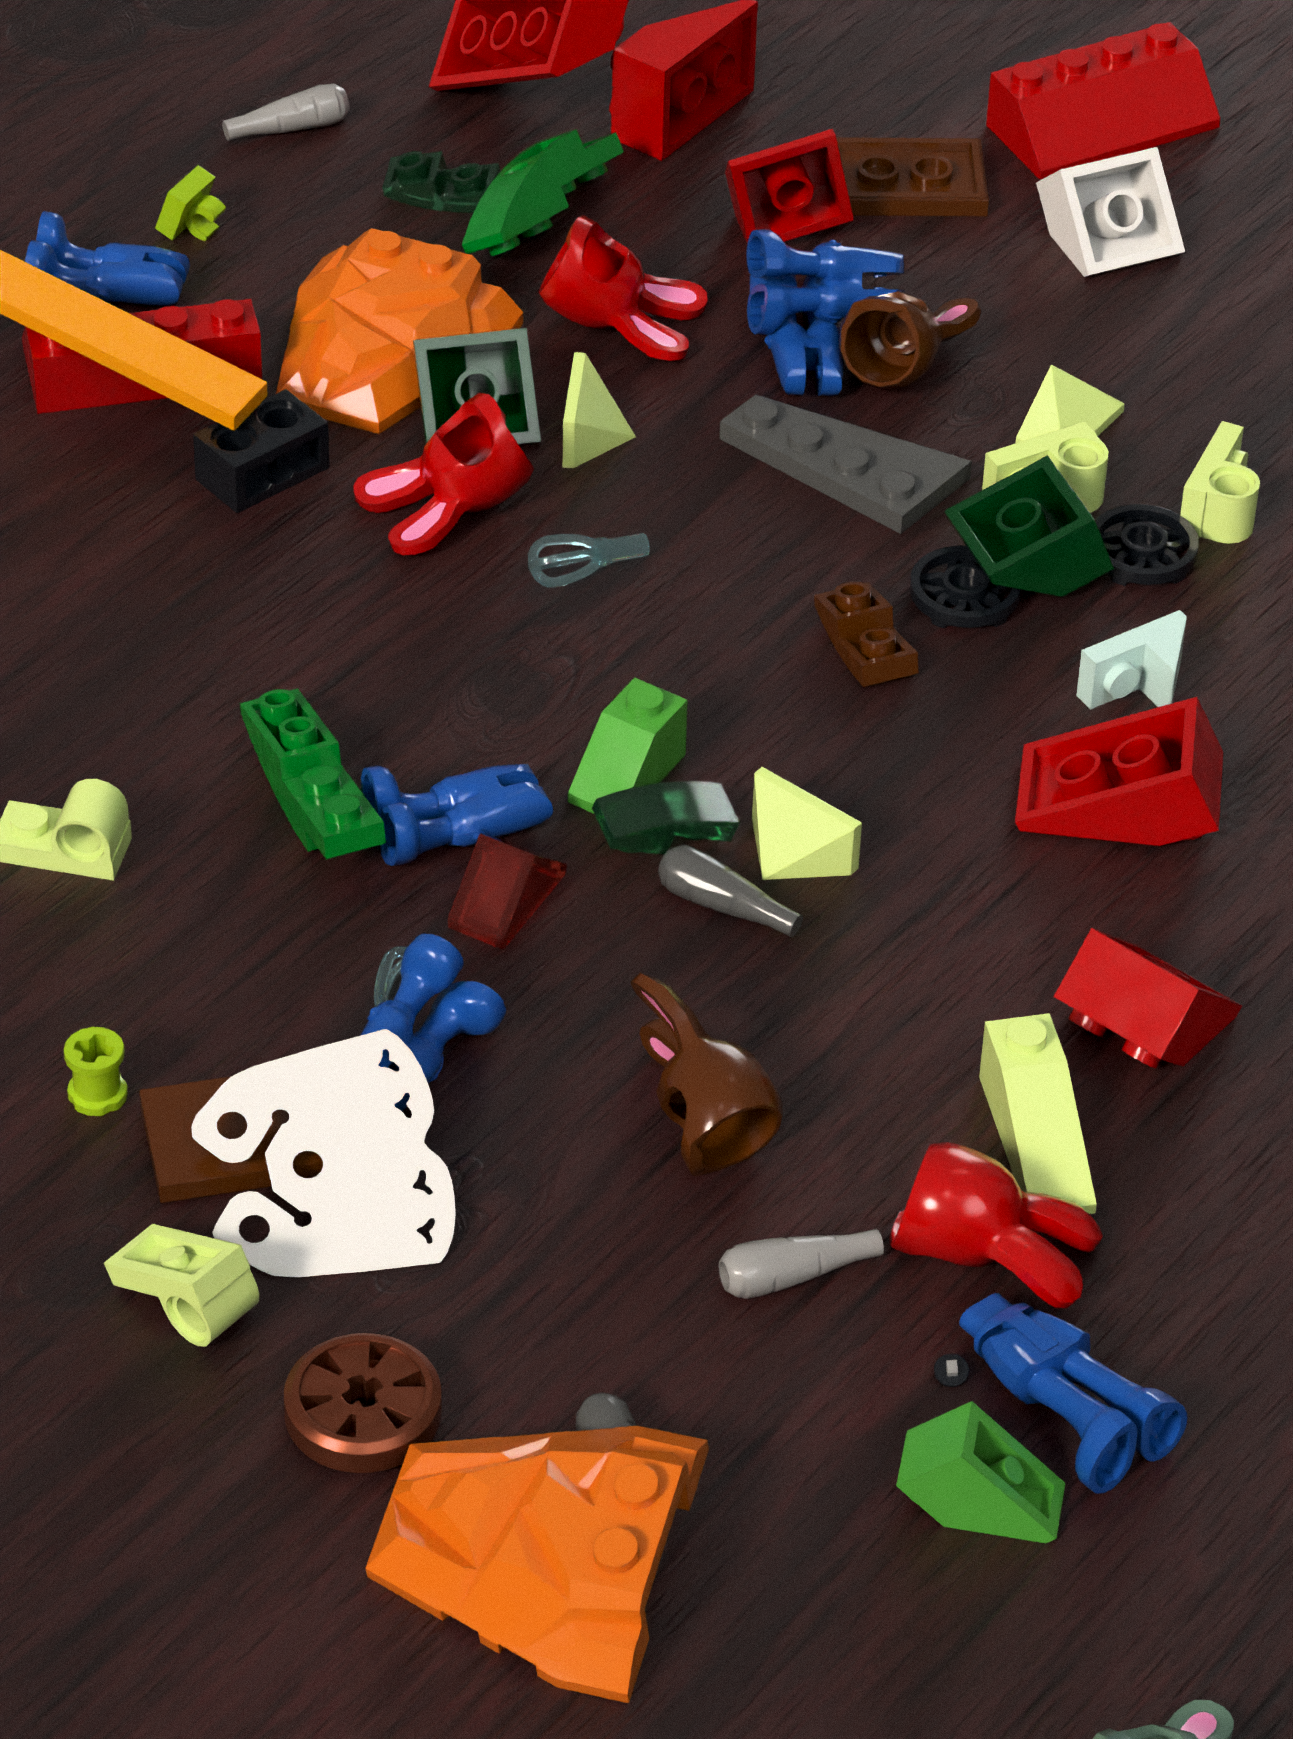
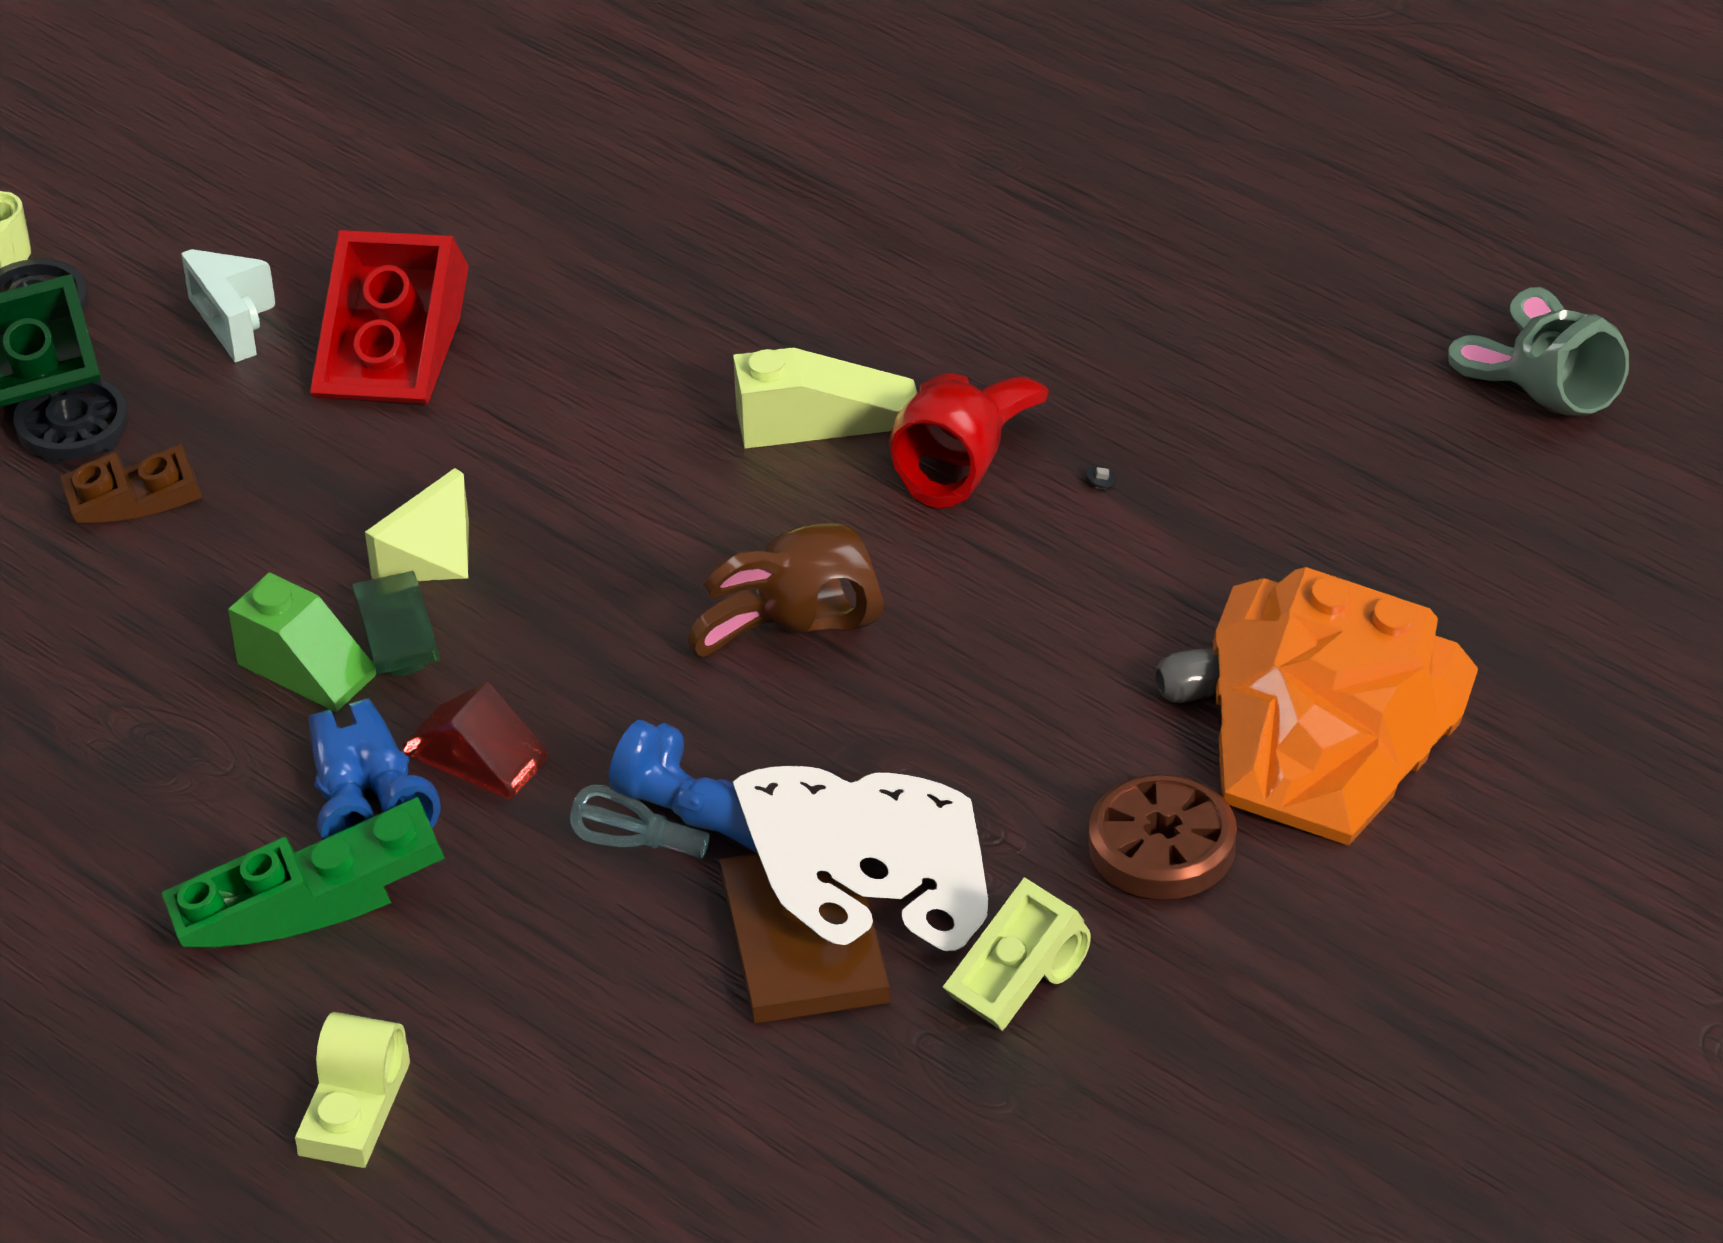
camera: 85 degrees left, 0 degrees up
lime bush [64,1027,128,1116] -> none
dark grey piece [658,845,803,937] -> none
light grey piece [718,1229,884,1299] -> none
bright green slope [896,1401,1065,1544] -> none
blue piece [959,1293,1187,1494] -> none
red slope [1054,928,1242,1069] -> none

